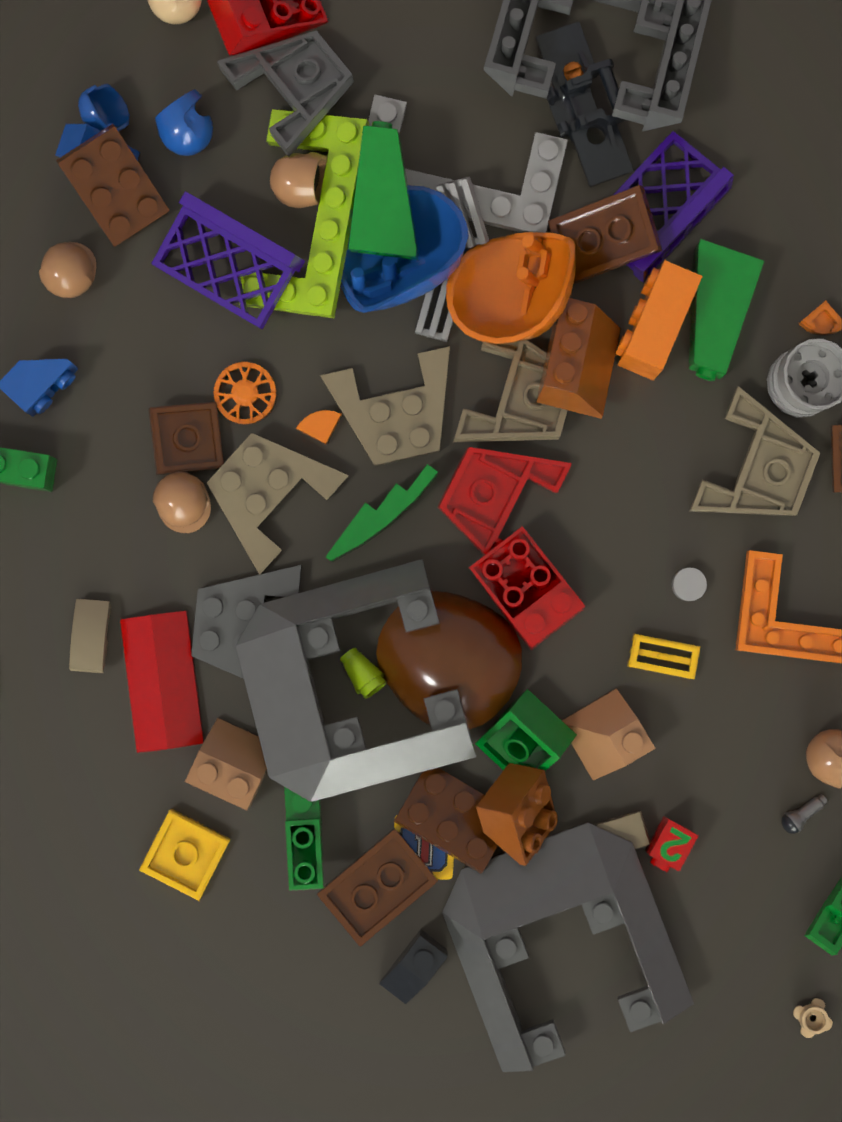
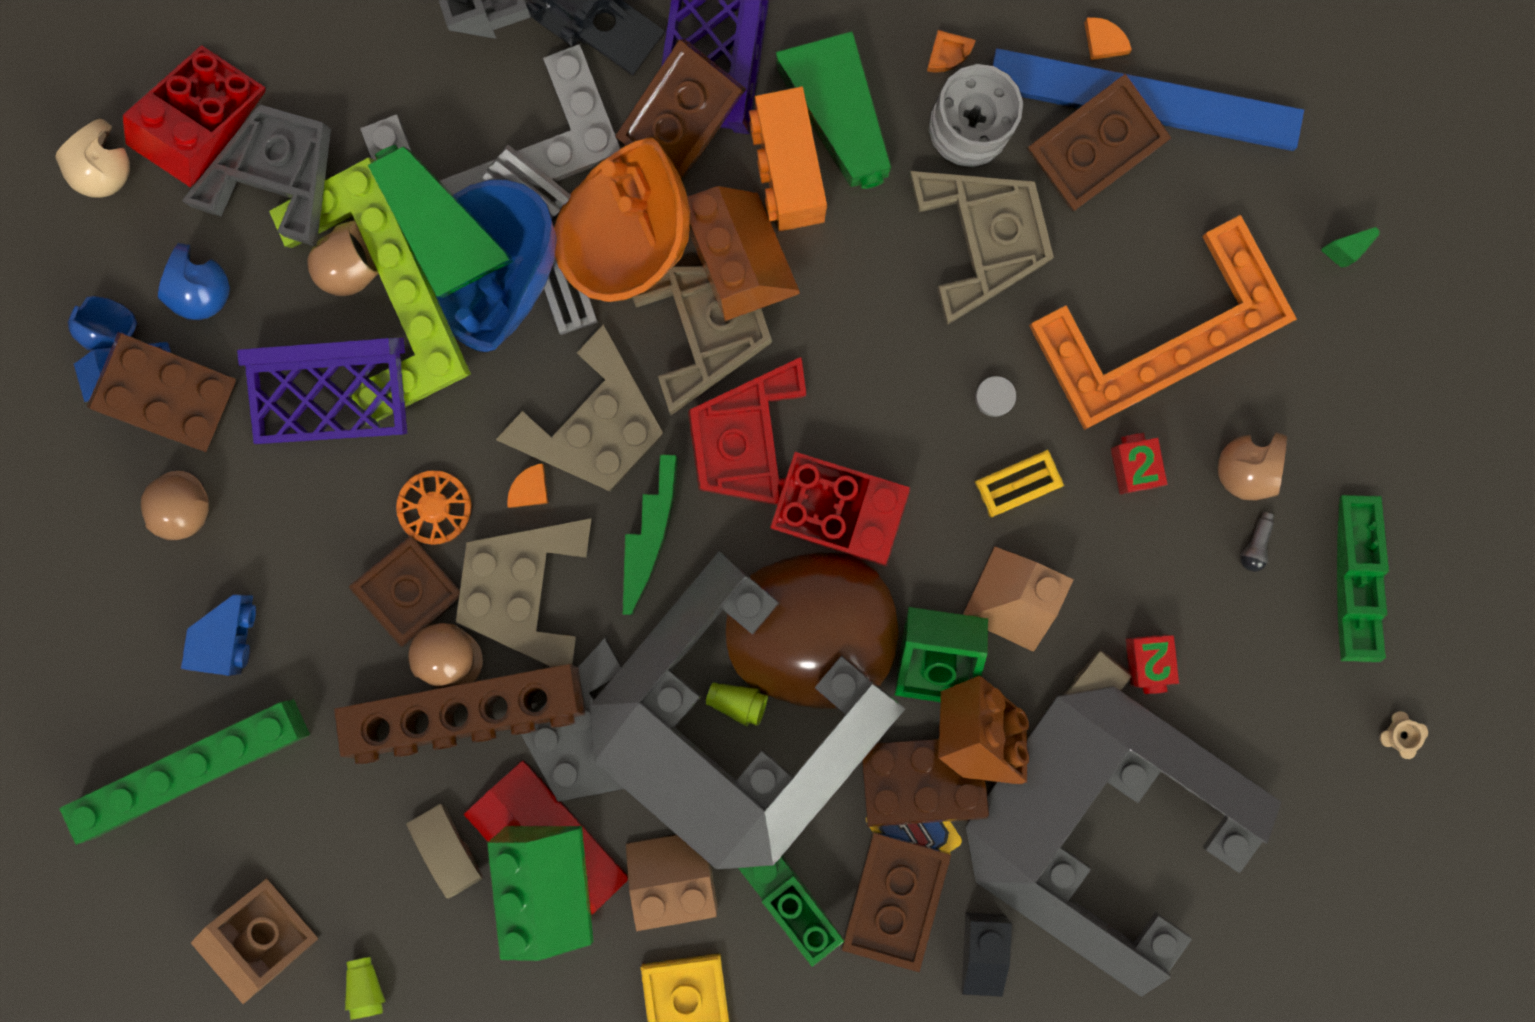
camera: 30 degrees left, 0 degrees up
none -> reddish brown brick [334,664,586,764]
none -> green slope [487,826,594,961]
none -> red brick [1111,433,1167,495]

